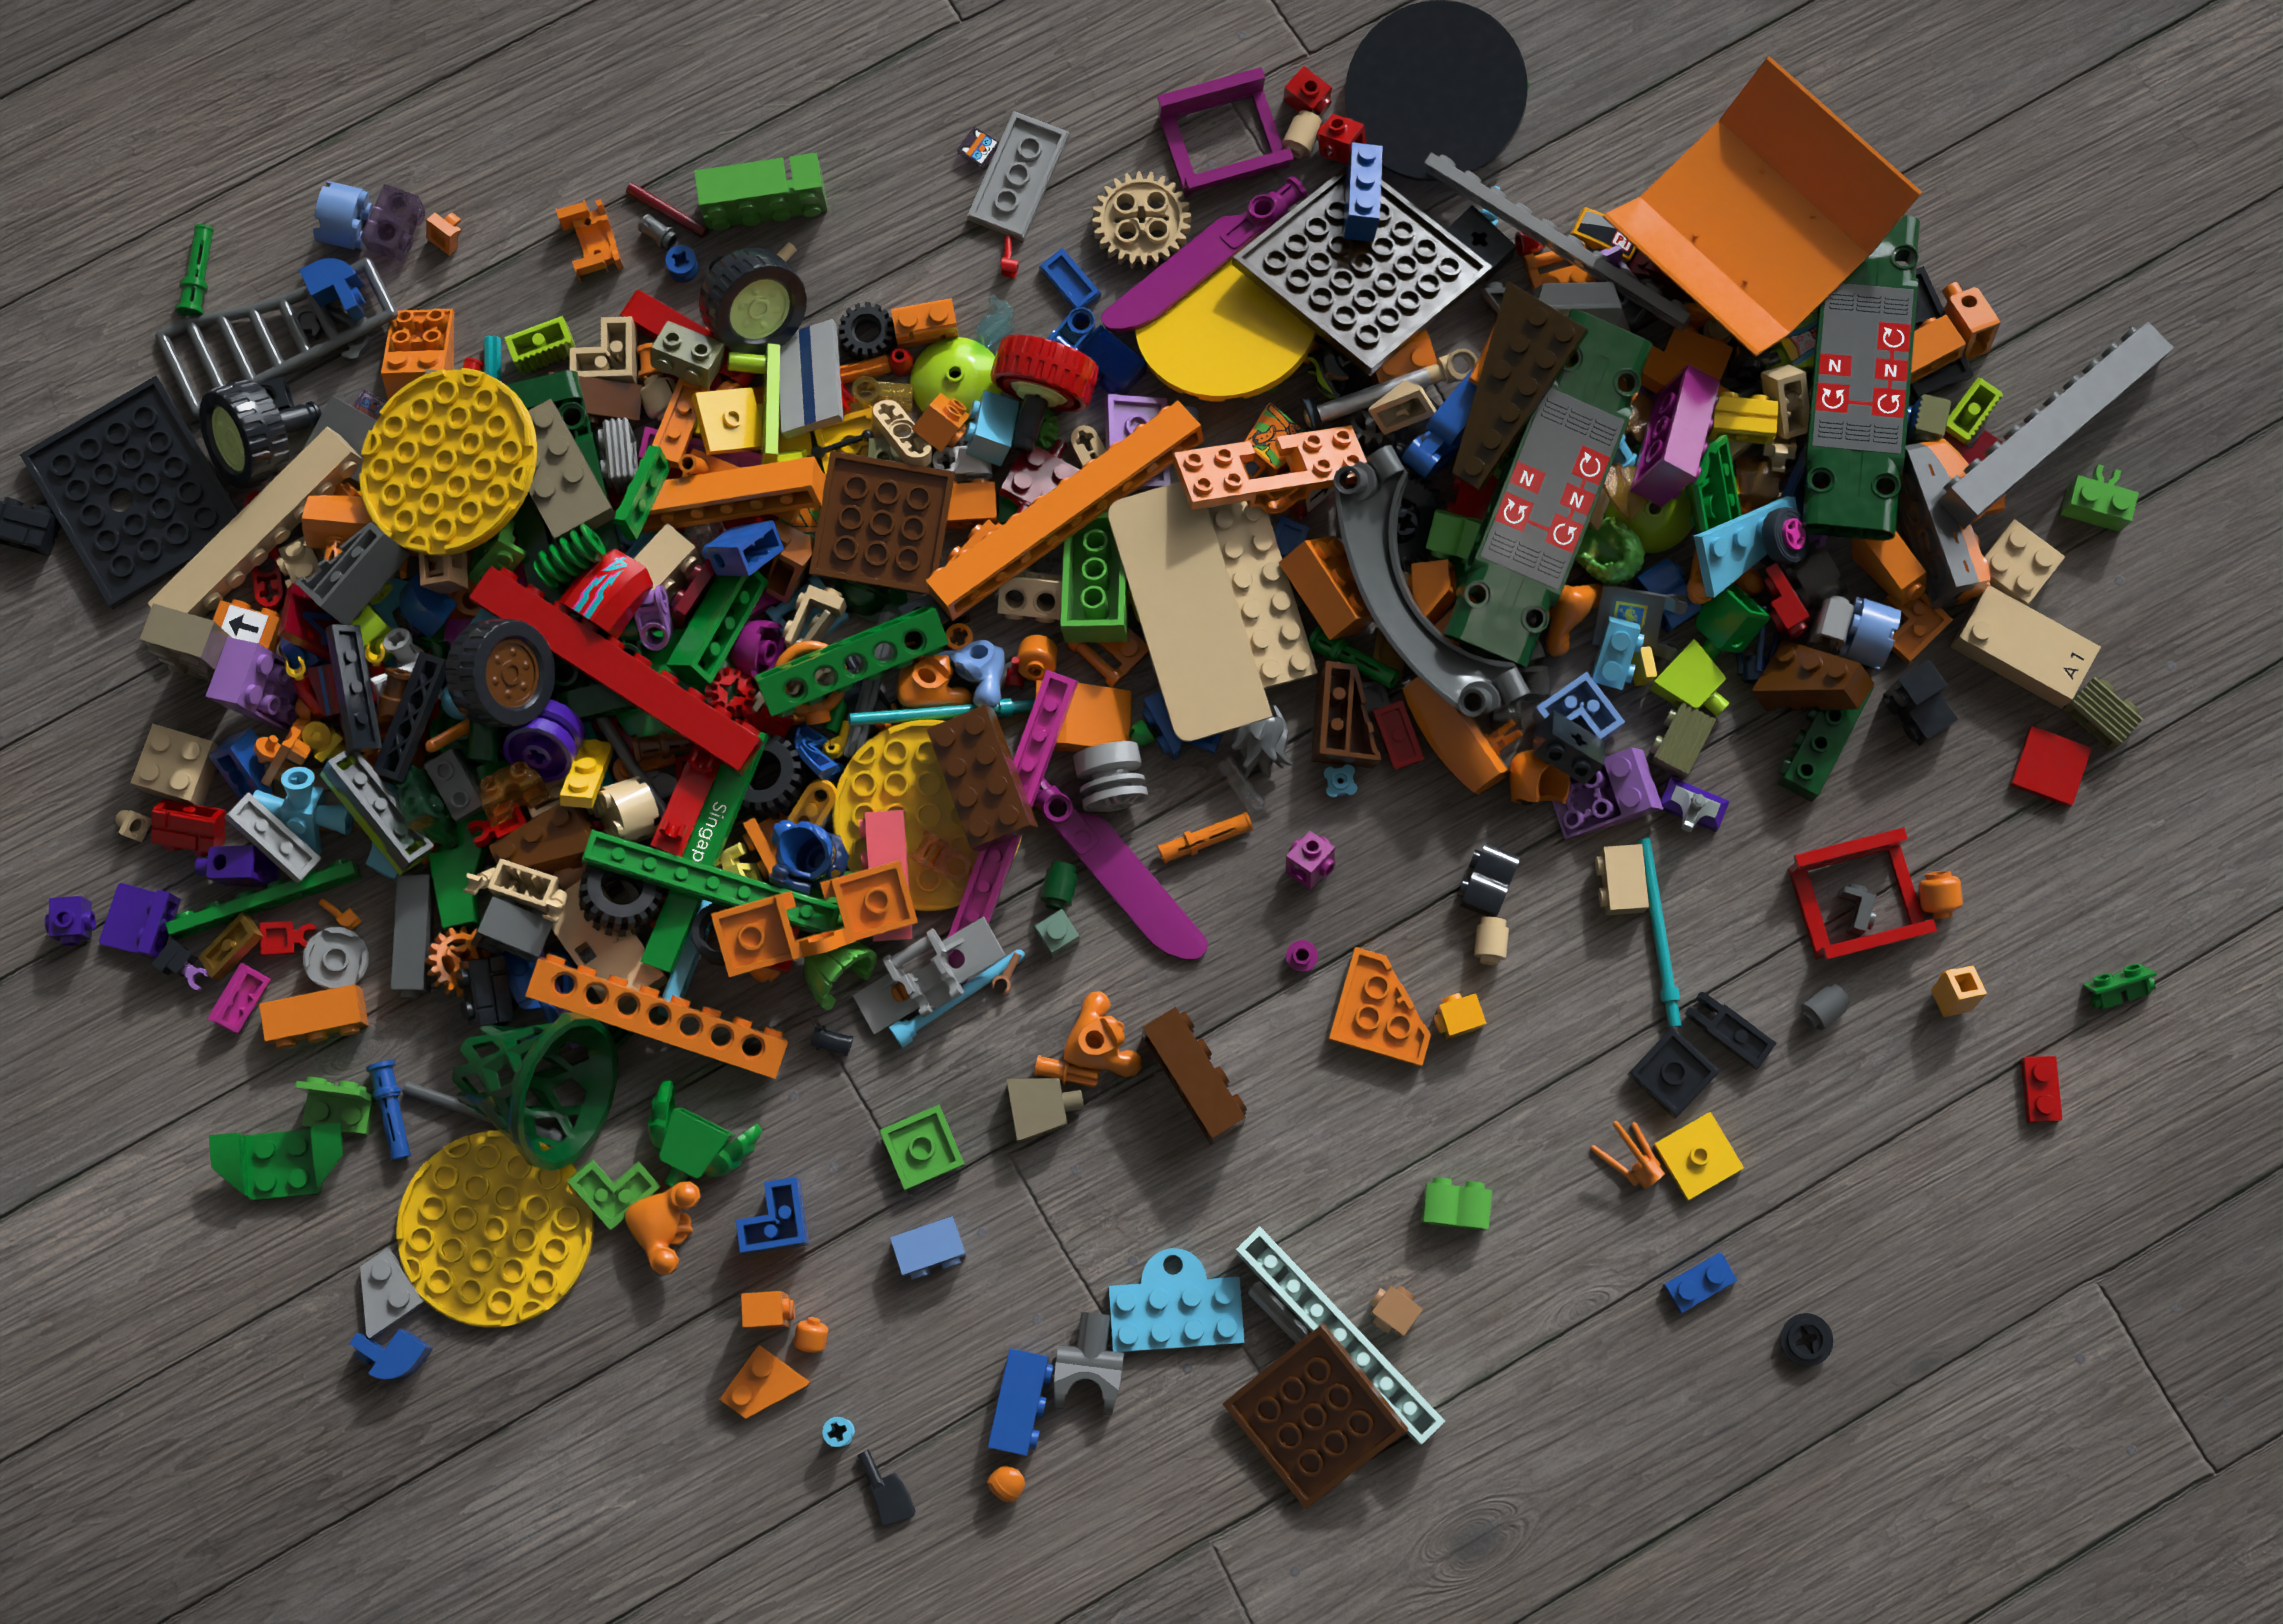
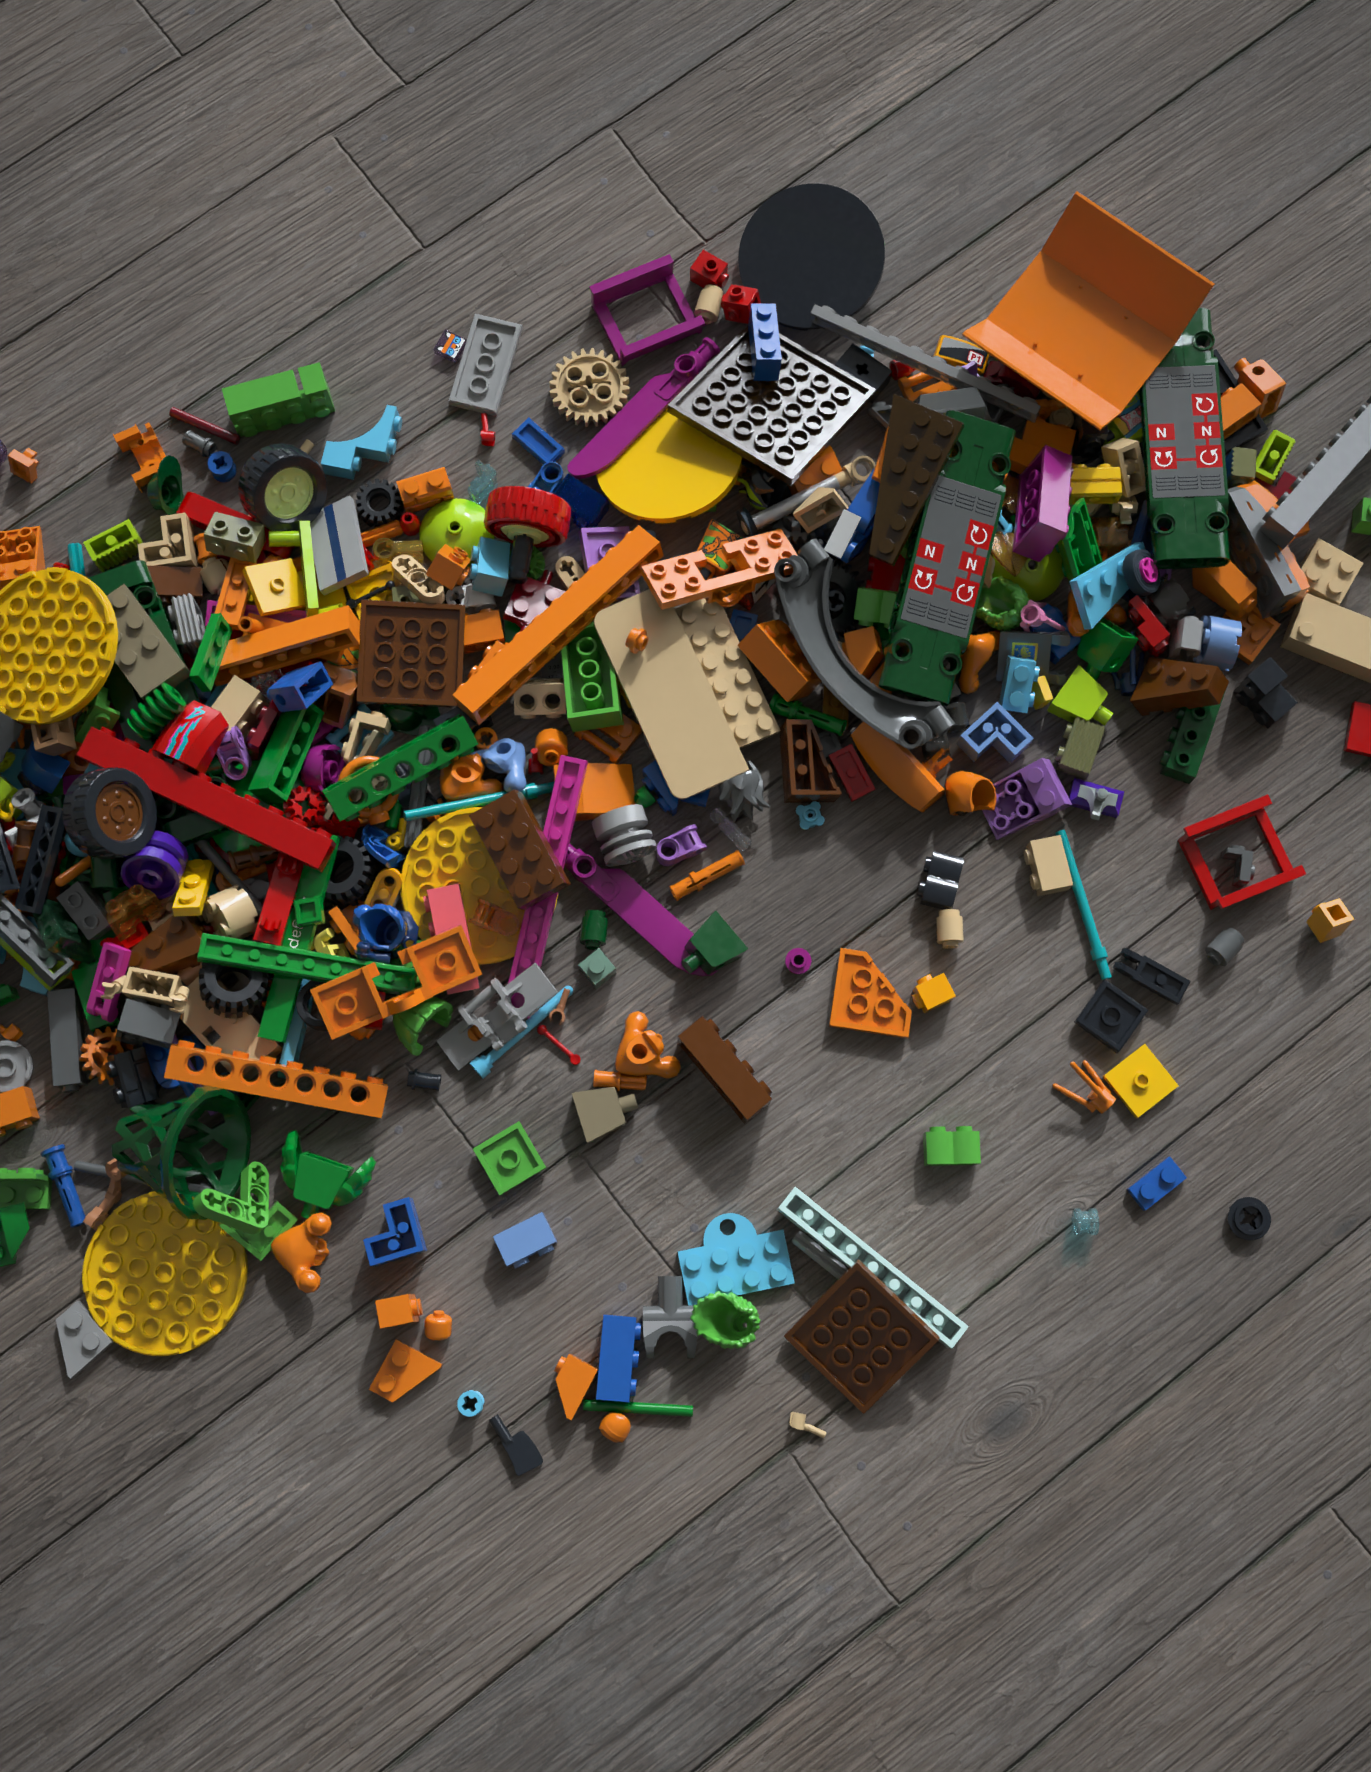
camera: 10 degrees left, 0 degrees up
blue brick [349,1329,433,1380] -> none
magenta brick [1286,831,1336,890] -> none
medium nougat brick [1369,1285,1423,1337] -> none
black brick [1533,710,1605,785] -> none
orange head [1918,871,1963,919] -> none
none -> nougat piece [83,1158,128,1230]
none -> dark pink plate [86,942,132,1022]
none -> dark green piece [147,455,184,515]
none -> bright green beam [193,1161,269,1235]
none -> green tile [294,896,325,928]
none -> medium azure arch [321,405,402,480]
none -> red hinge [537,1025,581,1065]
none -> orange slope [554,1354,599,1420]
none -> green bar [583,1399,693,1417]
none -> orange plate [625,628,649,654]
none -> medium lavender piece [656,824,707,866]
none -> dark green torso [681,911,748,975]
none -> bright green piece [690,1291,761,1349]
none -> tan hand [789,1412,826,1438]
none -> white sticker [824,509,861,558]
none -> bright pink plant [1020,600,1065,632]
none -> clear light blue wheel [1072,1208,1099,1235]

